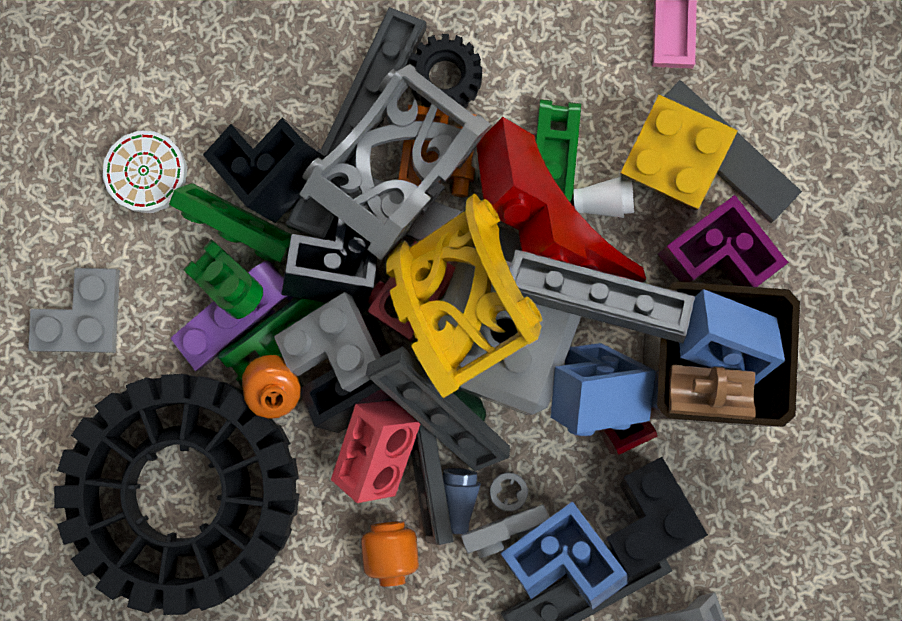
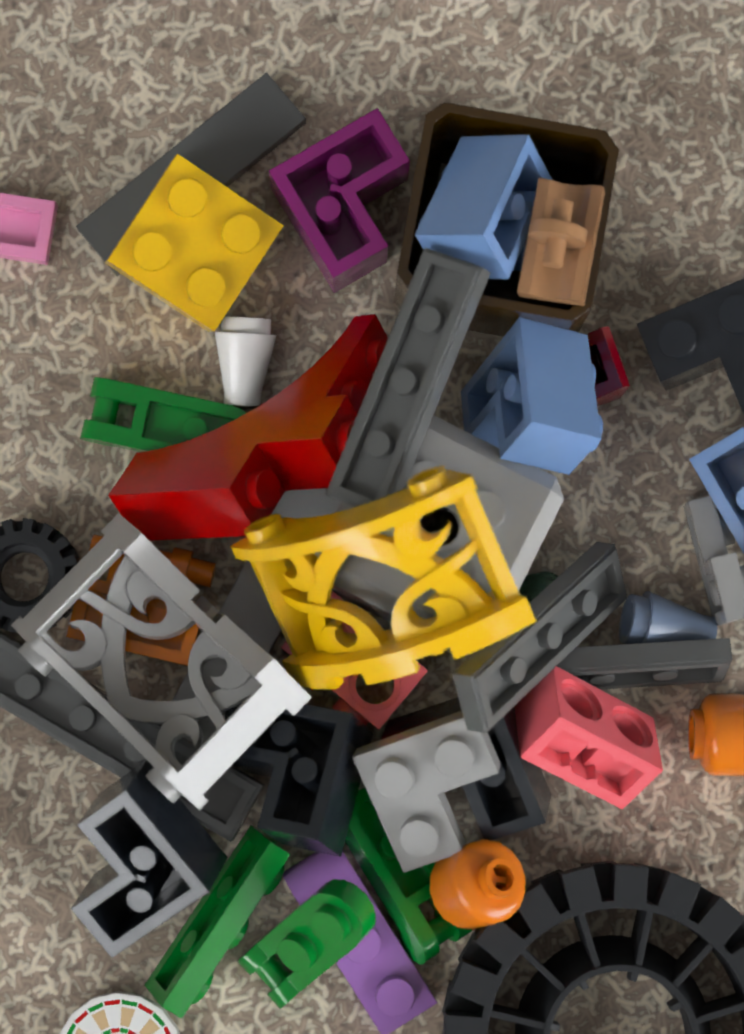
camera: 90 degrees left, 0 degrees up
light grey bush [489,472,528,511] -> none

